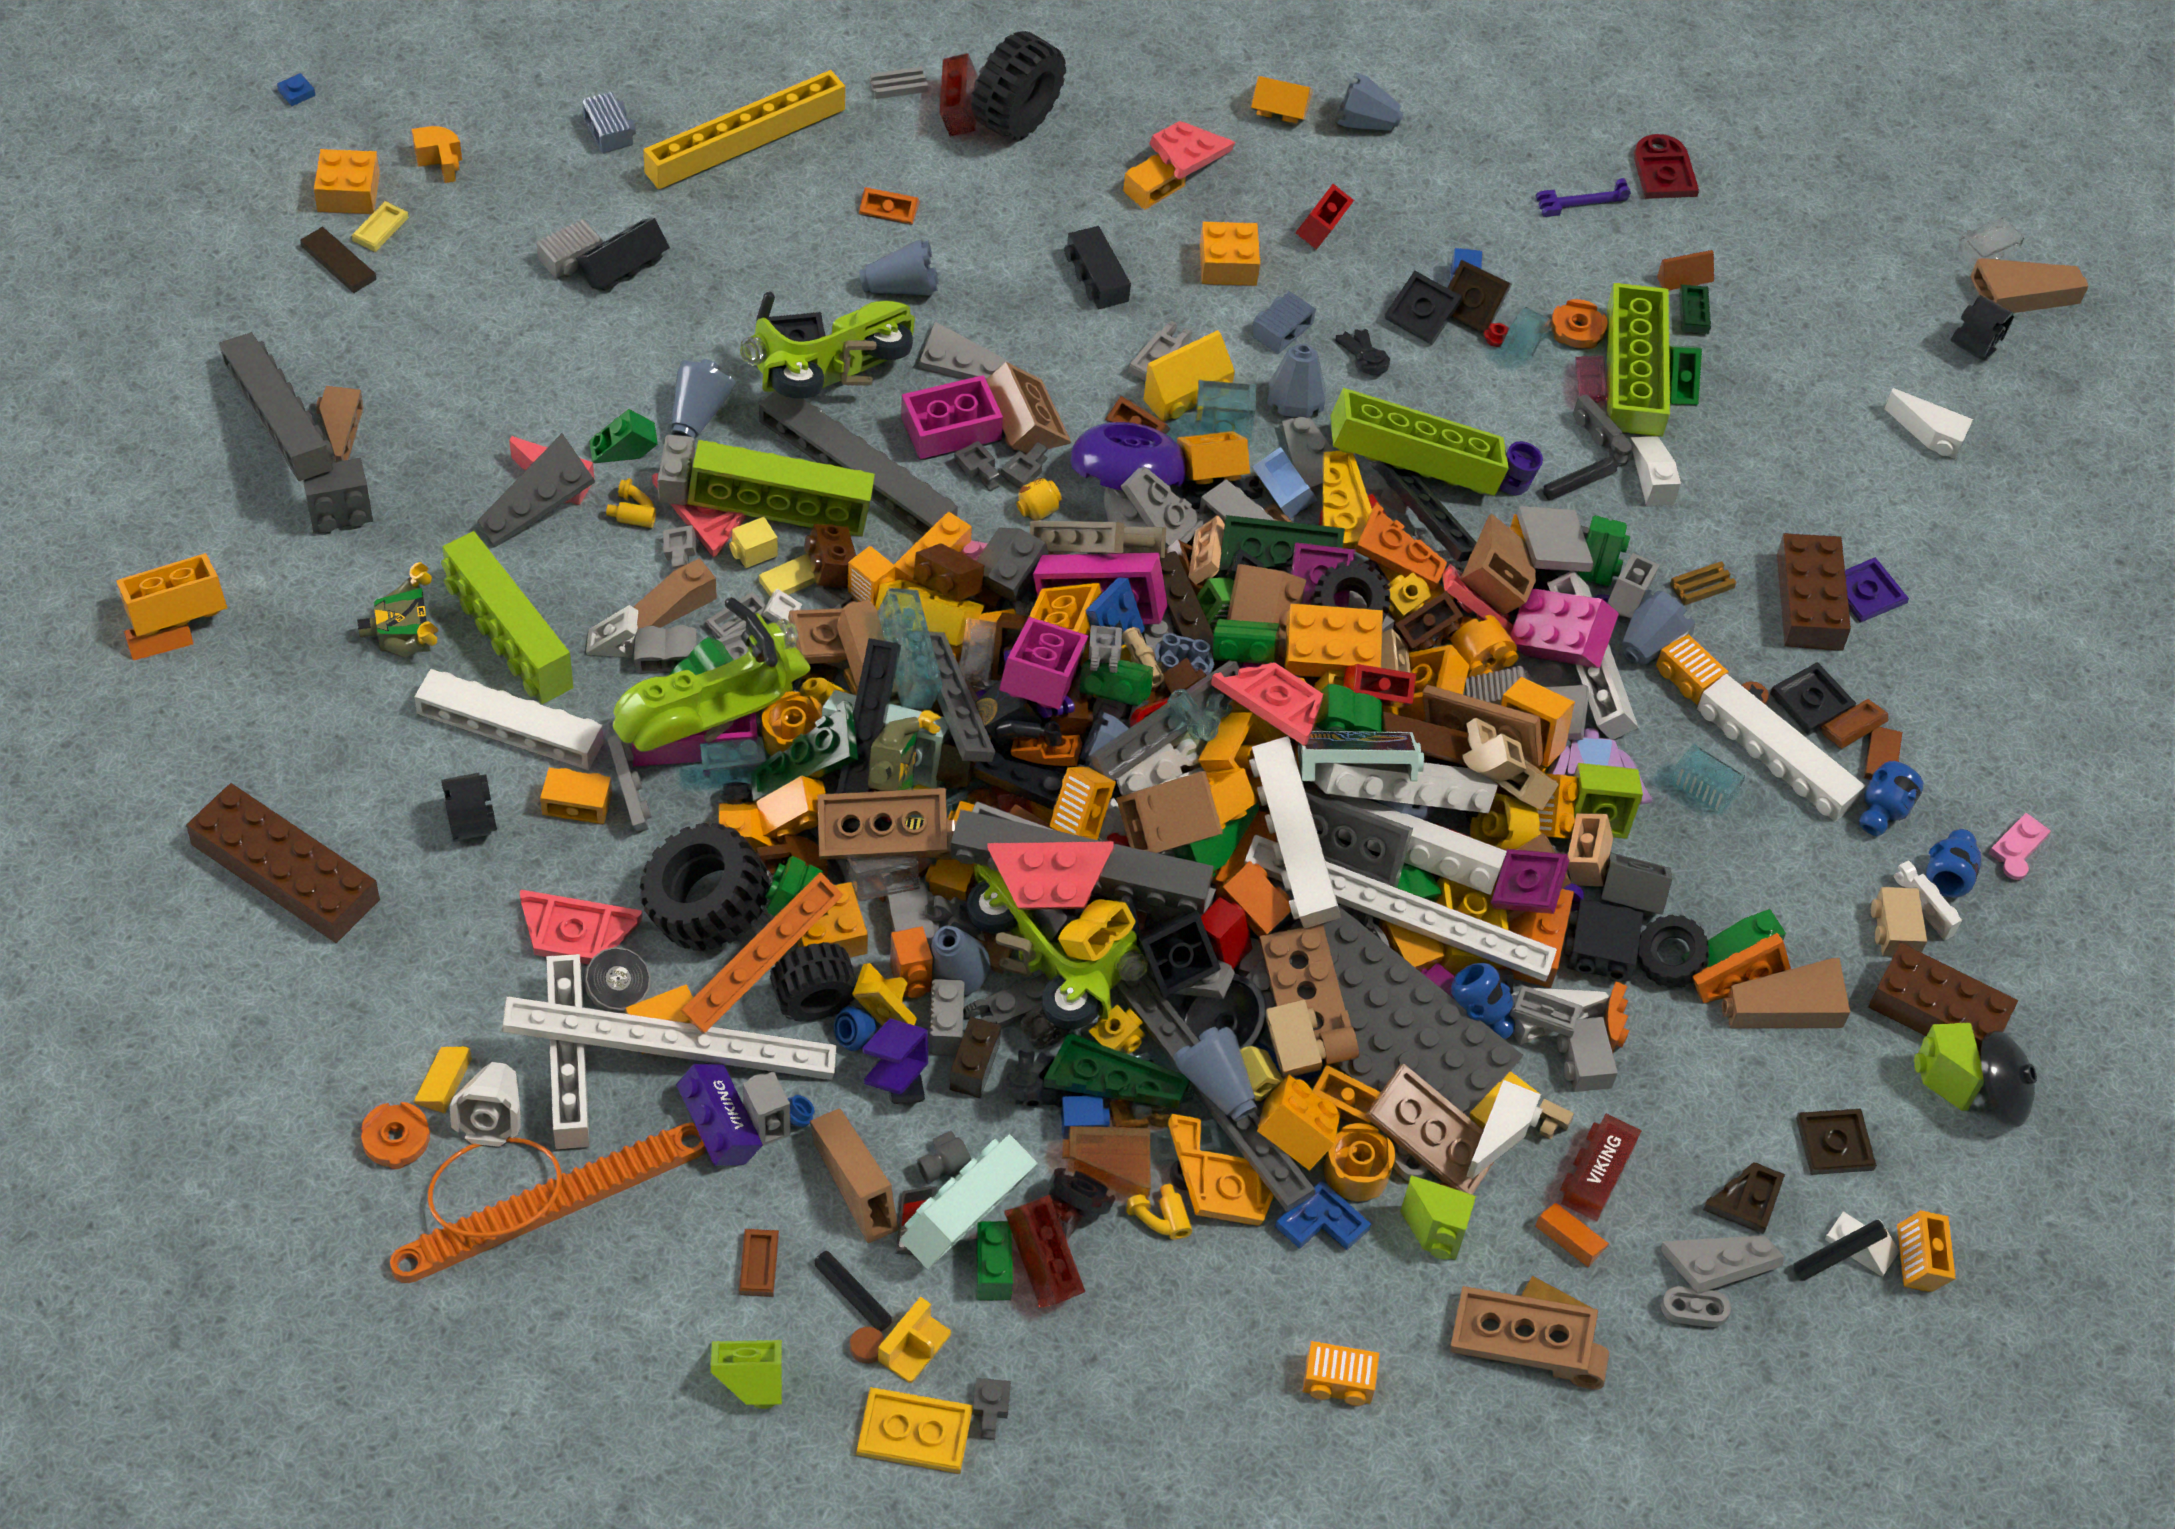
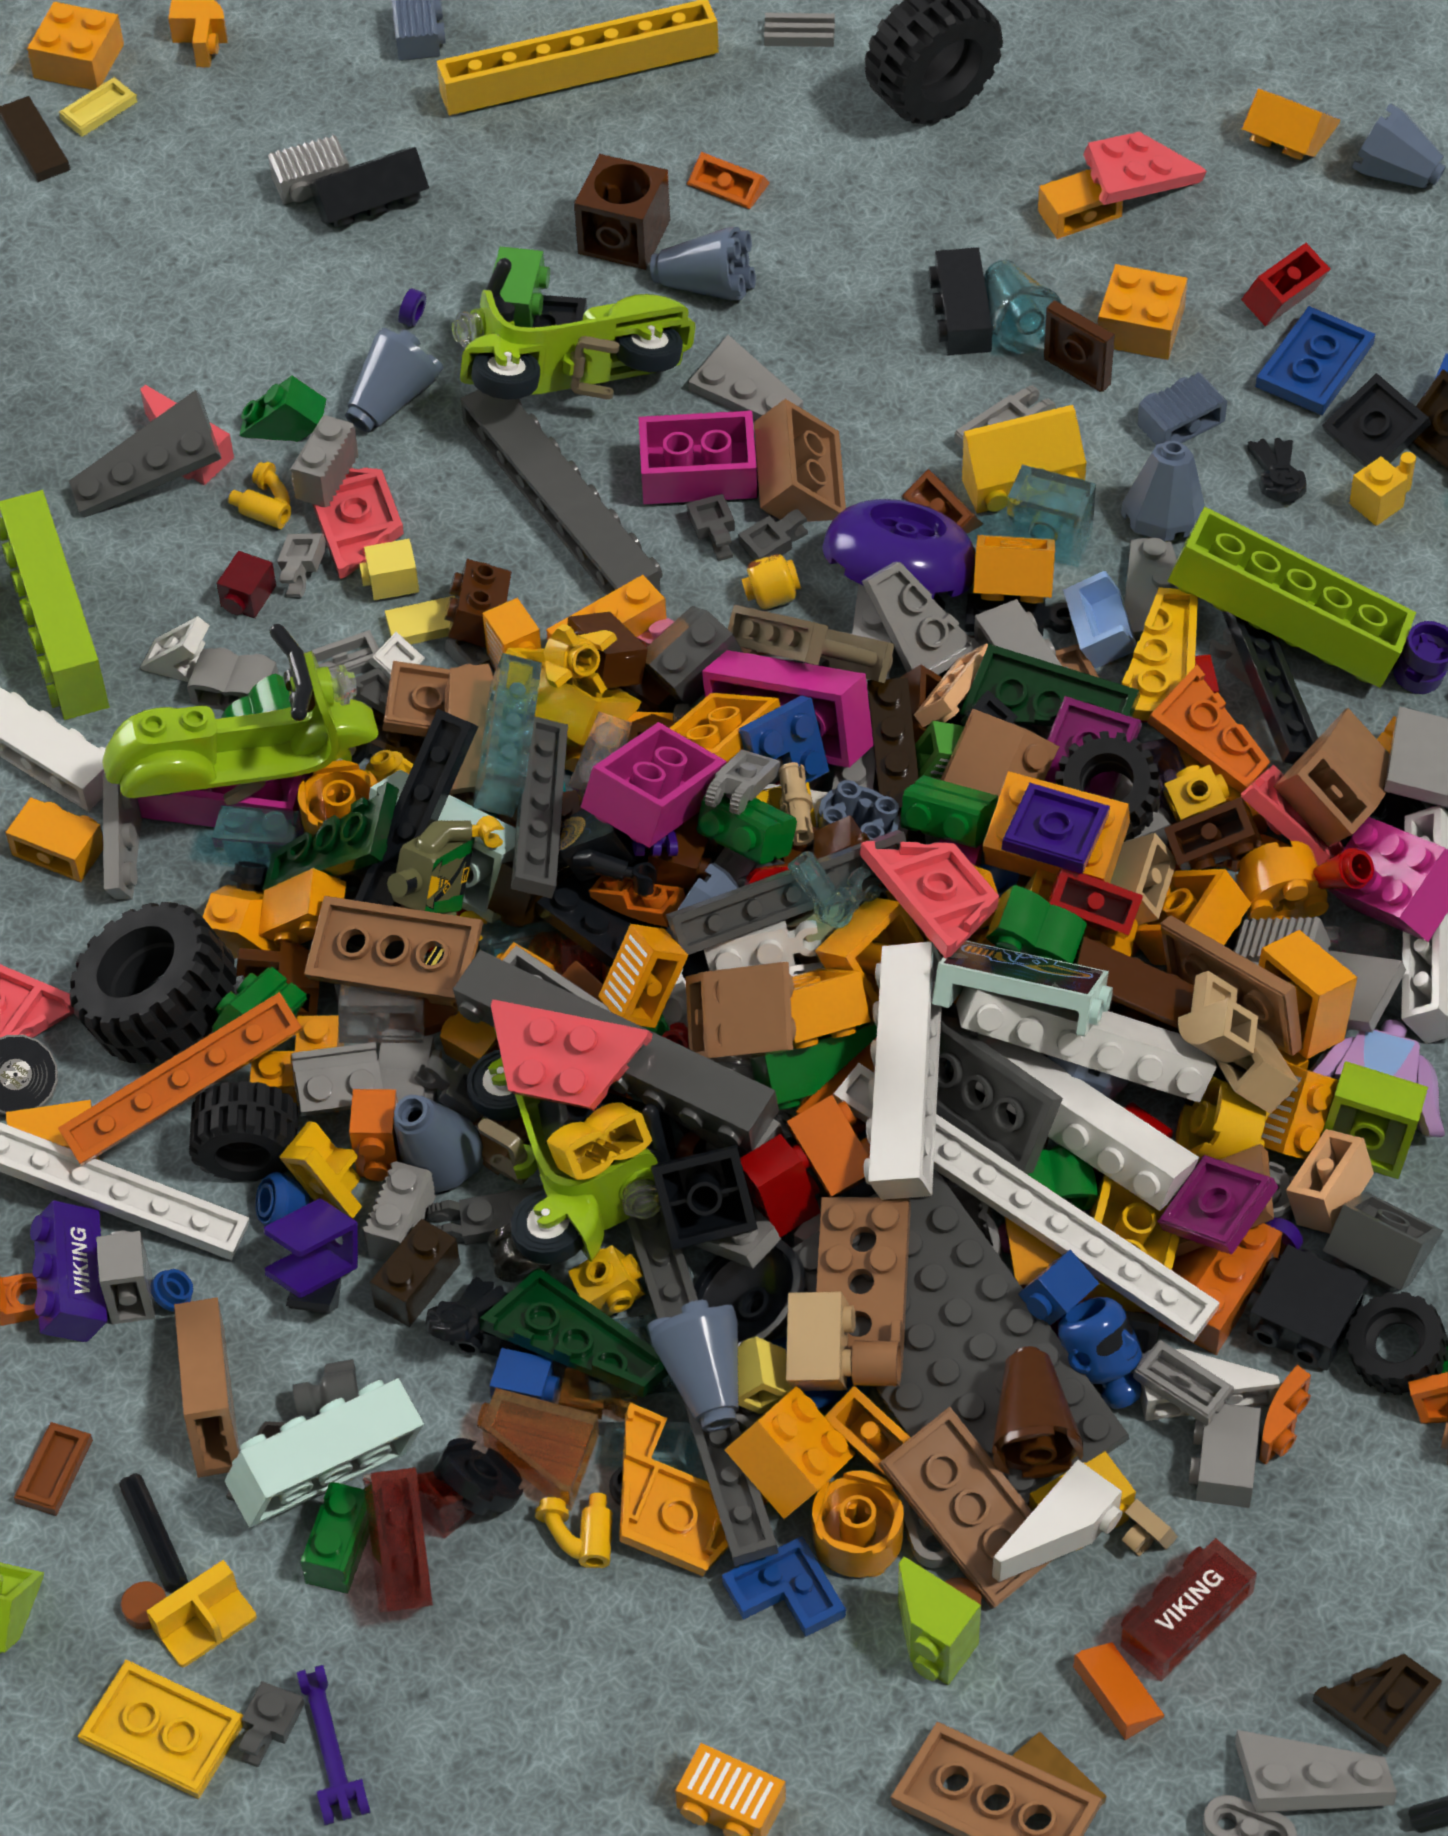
camera: 25 degrees right, 0 degrees up
medium nougat slope [633,558,717,629] -> none
lime brick [687,440,875,537] -> none
clear red brick [939,53,978,136] -> none
none -> dark red brick [216,550,277,618]
none -> light grey plate [290,1042,383,1116]
none -> dark purple hinge [296,1665,371,1825]
none -> dark purple tile [398,288,426,327]
none -> bright green brick [492,246,550,328]
none -> yellow brick [544,624,617,694]
none -> reddish brown brick [574,154,670,270]
none -> clear light blue cone [984,260,1062,354]
none -> reddish brown cone [992,1346,1084,1479]
none -> dark purple tile [1001,783,1110,874]
none -> blue brick [1018,1249,1099,1325]
none -> reddish brown tile [1044,300,1115,392]
none -> blue plate [1255,306,1375,415]
none -> red cone [1313,848,1374,890]
none -> yellow brick [1349,452,1416,526]

